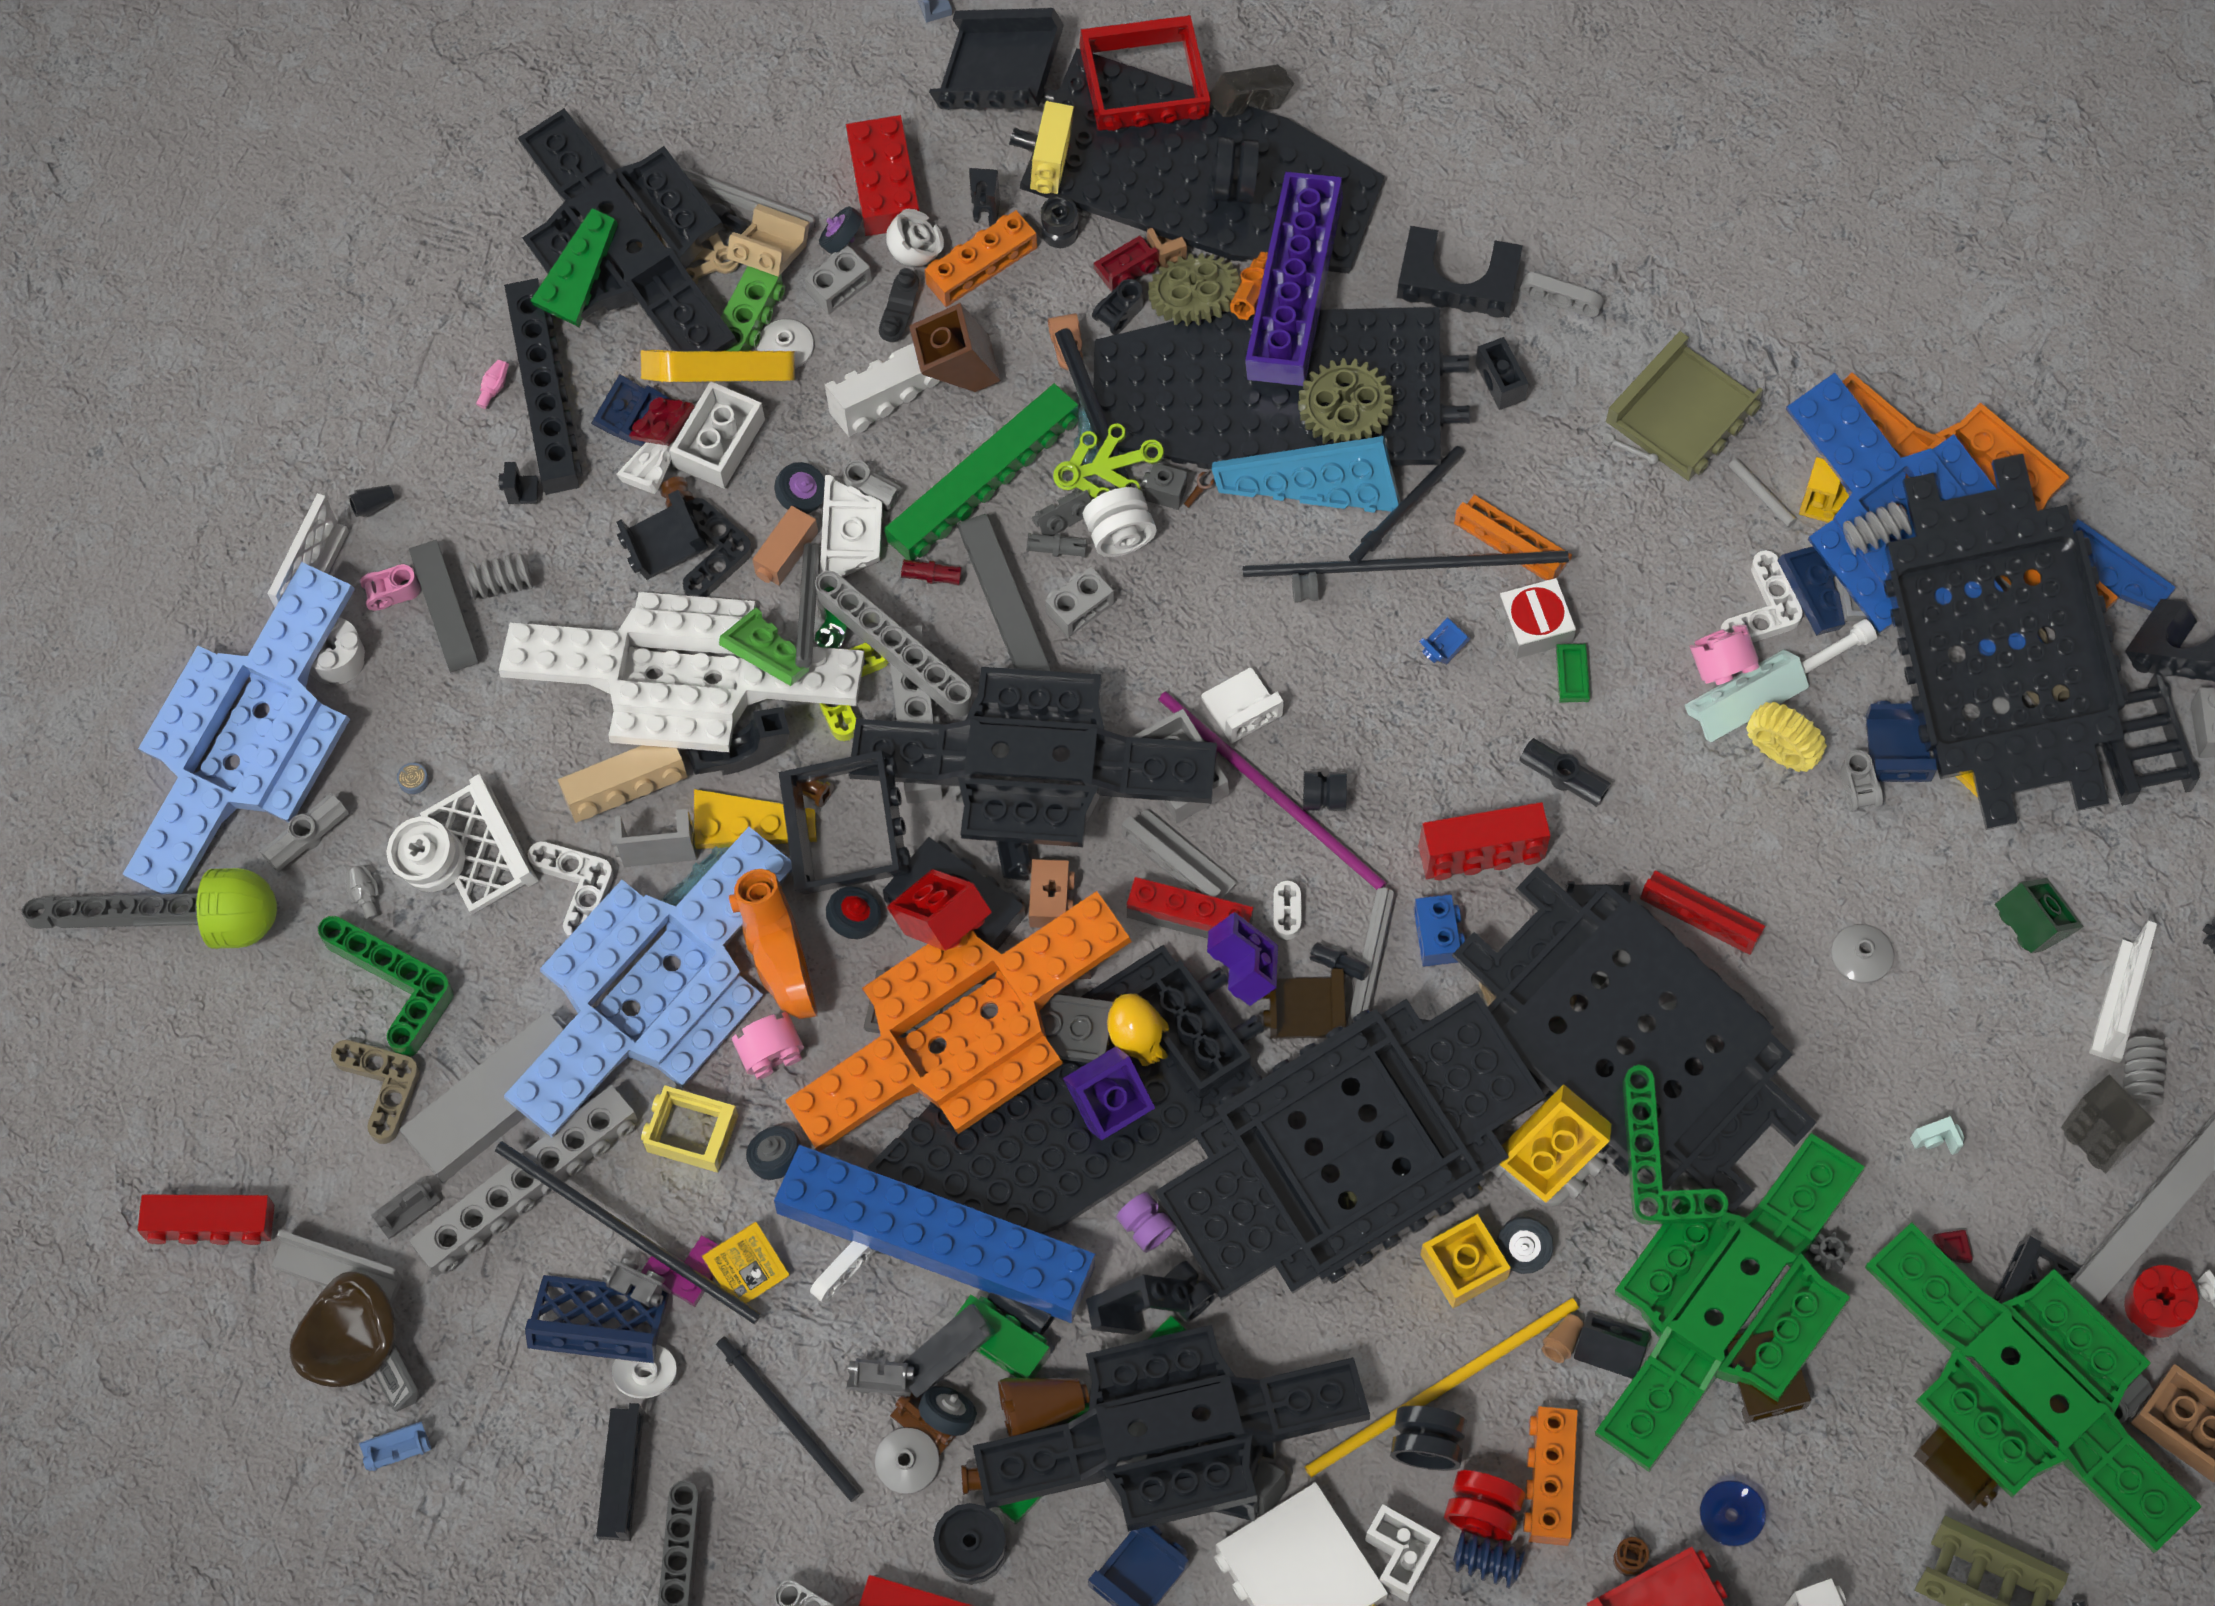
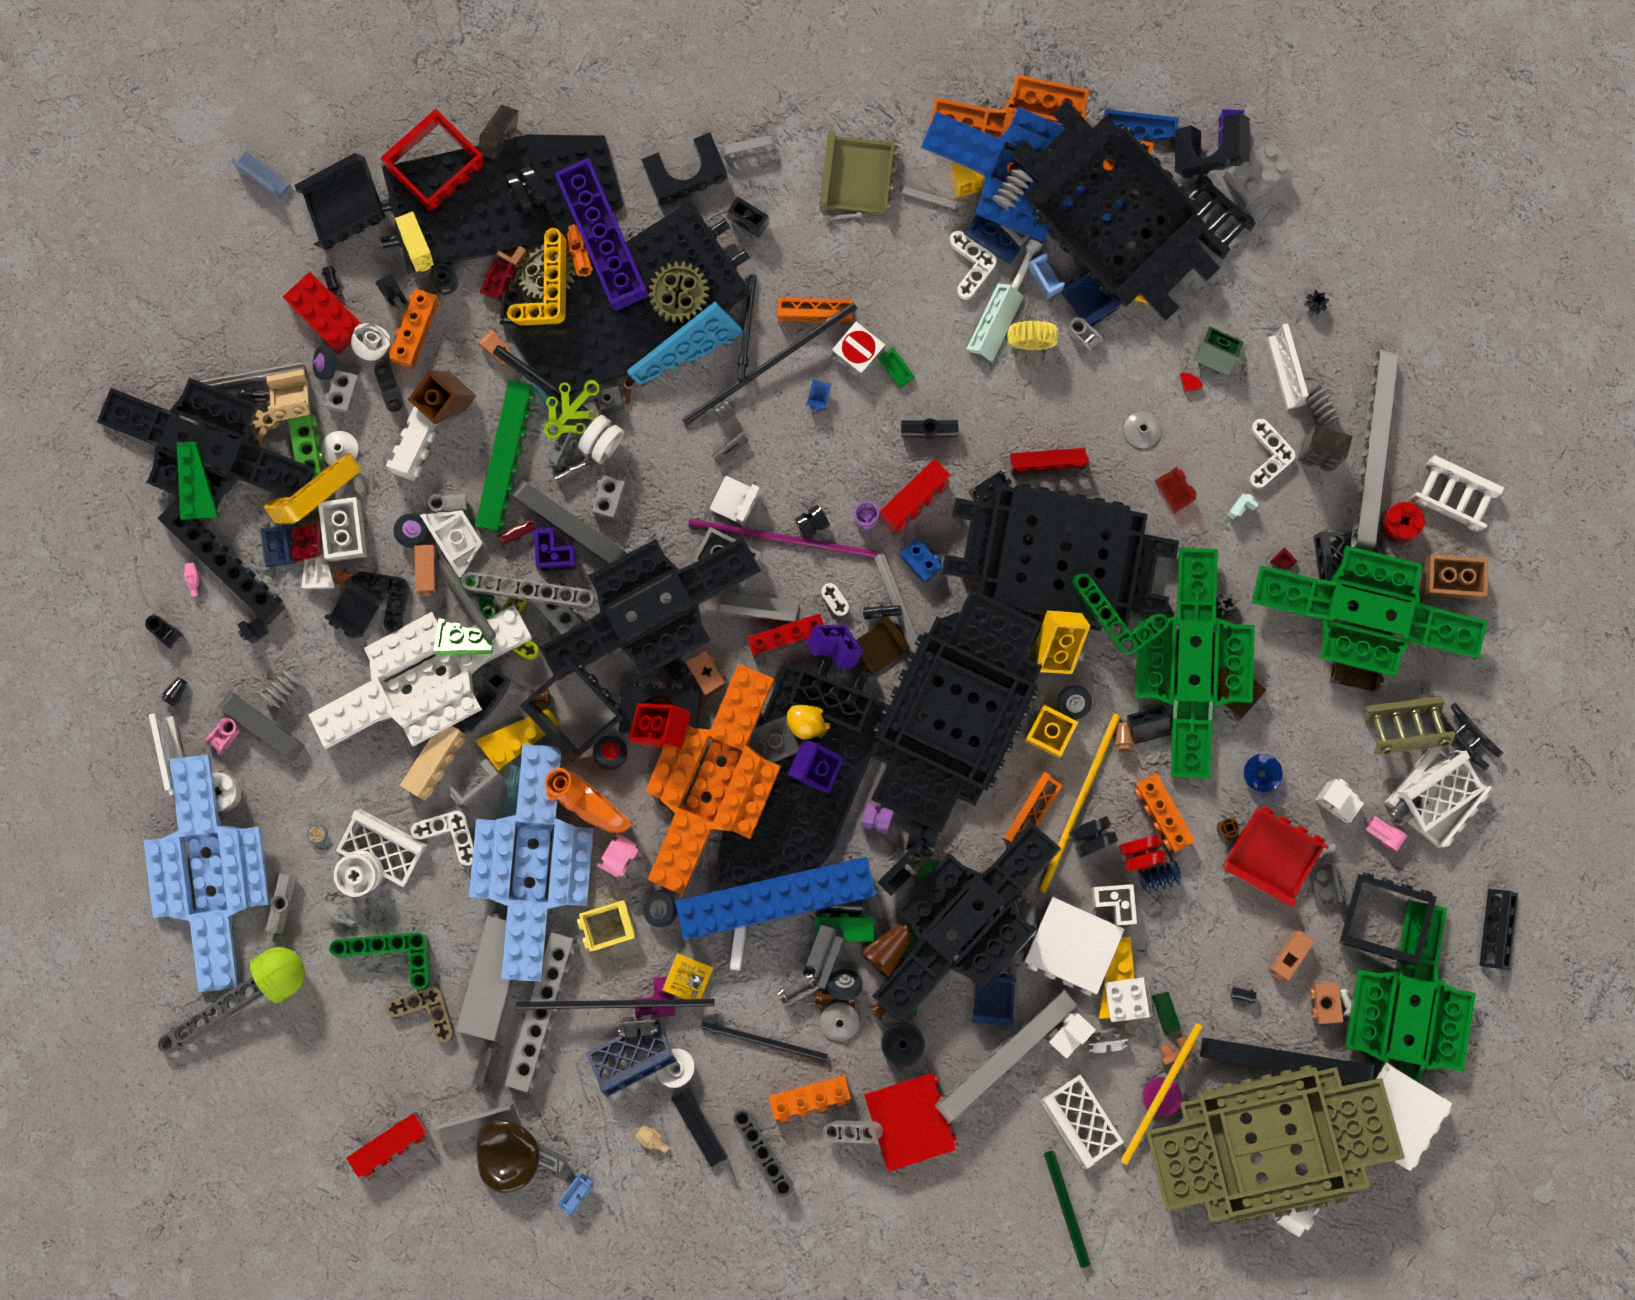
camera: 35 degrees left, 15 degrees up
bright pink brick [1689,625,1760,685] -> none
none -> black piece [145,615,184,649]
none -> black pin [321,266,340,291]
none -> yellow beam [507,228,566,326]
none -> dark purple brick [534,528,577,571]
none -> tan piece [635,1125,669,1154]
none -> dark grey pin [712,431,749,465]
none -> orange brick [768,1075,851,1122]
none -> medium lavender wheel [854,501,879,531]
none -> orange fence [1003,772,1063,844]
none -> light blue panel [1028,253,1065,300]
none -> clear red bracket [1154,467,1197,514]
none -> red tile [1179,373,1203,393]
none -> white beam [1249,419,1295,490]

